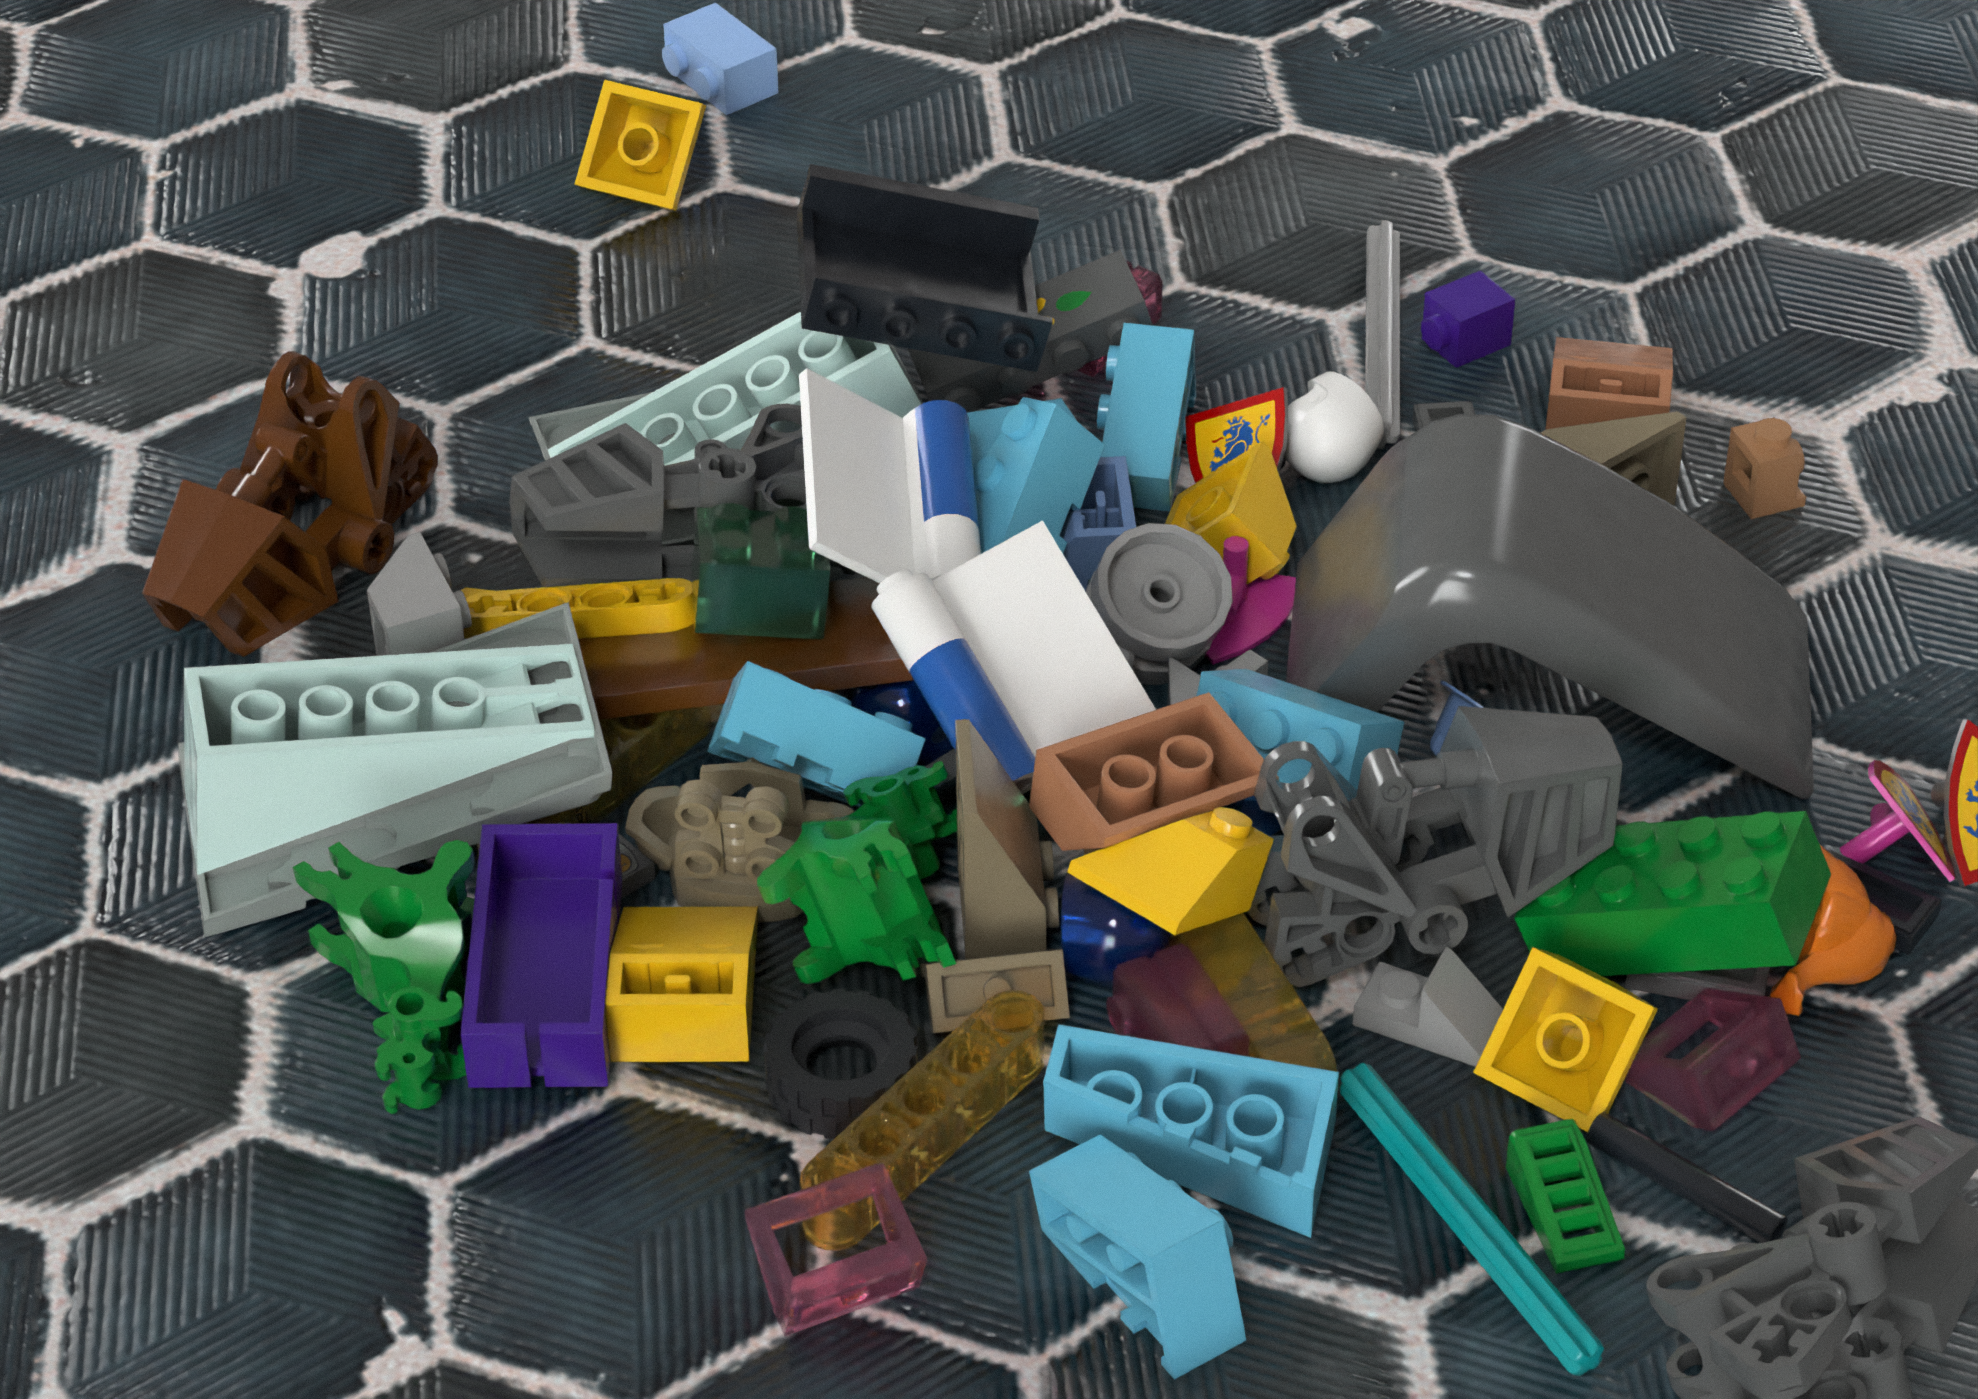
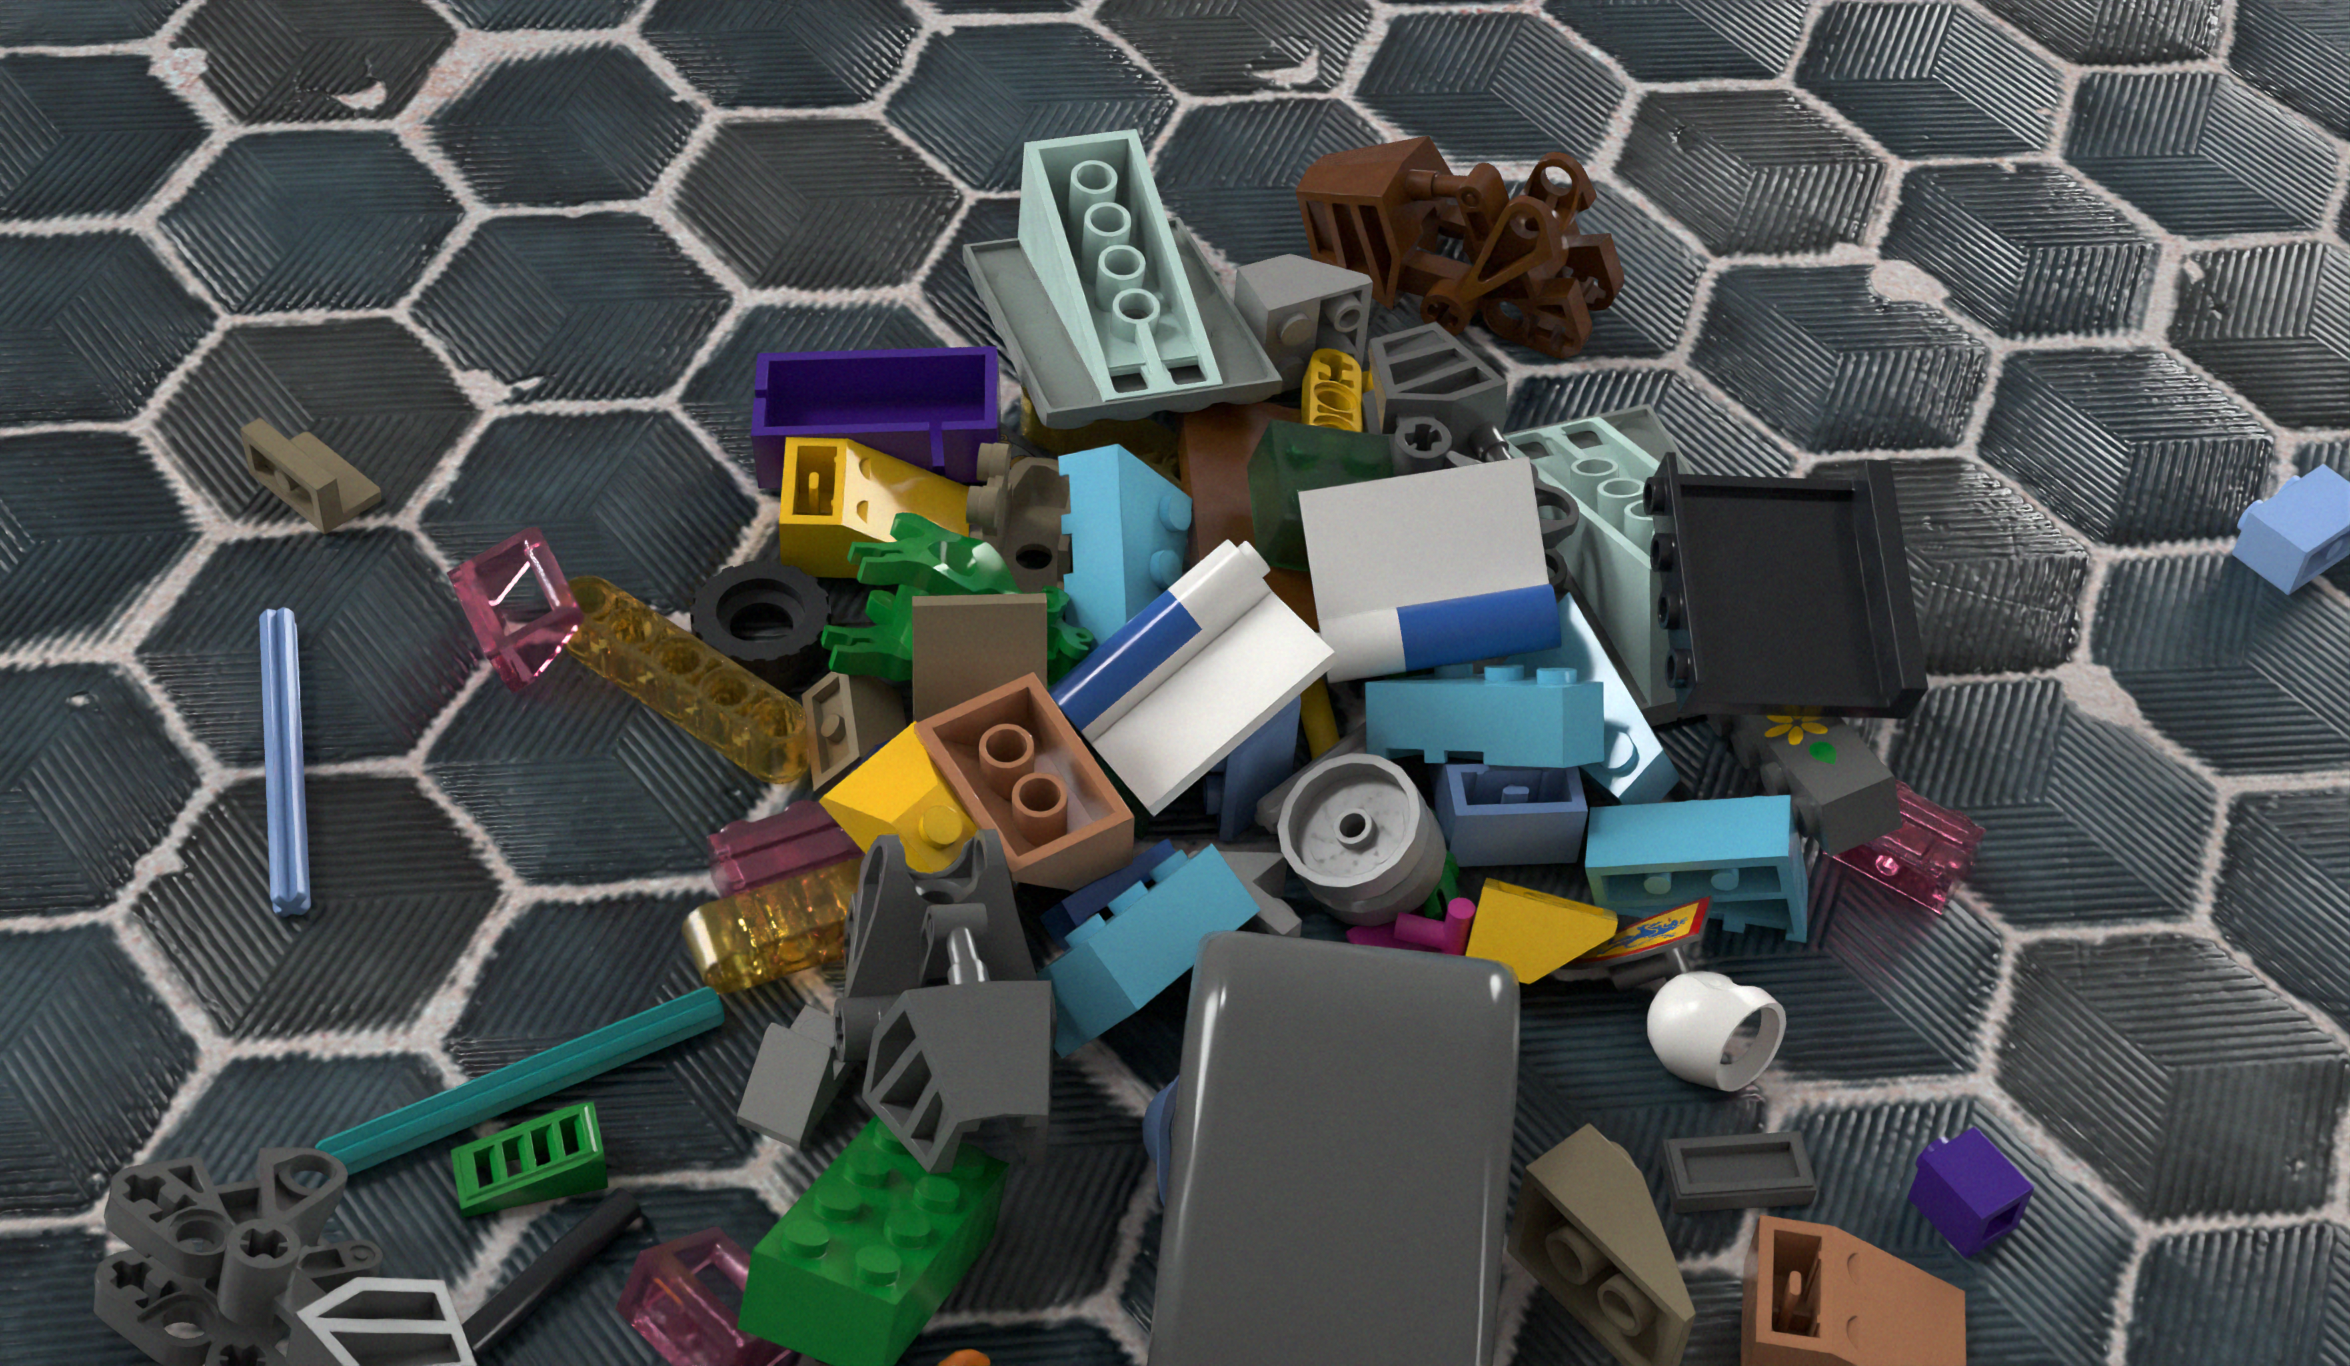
camera: 85 degrees right, 5 degrees up
green animal [292,840,475,1114] -> none
yellow slope [574,80,706,211] -> none
medium azure wedge [1029,1134,1247,1380] -> none
medium azure wedge [1043,1024,1339,1238] -> none
light grey axle [1365,220,1400,449] -> none
yellow slope [1473,947,1658,1132] -> none

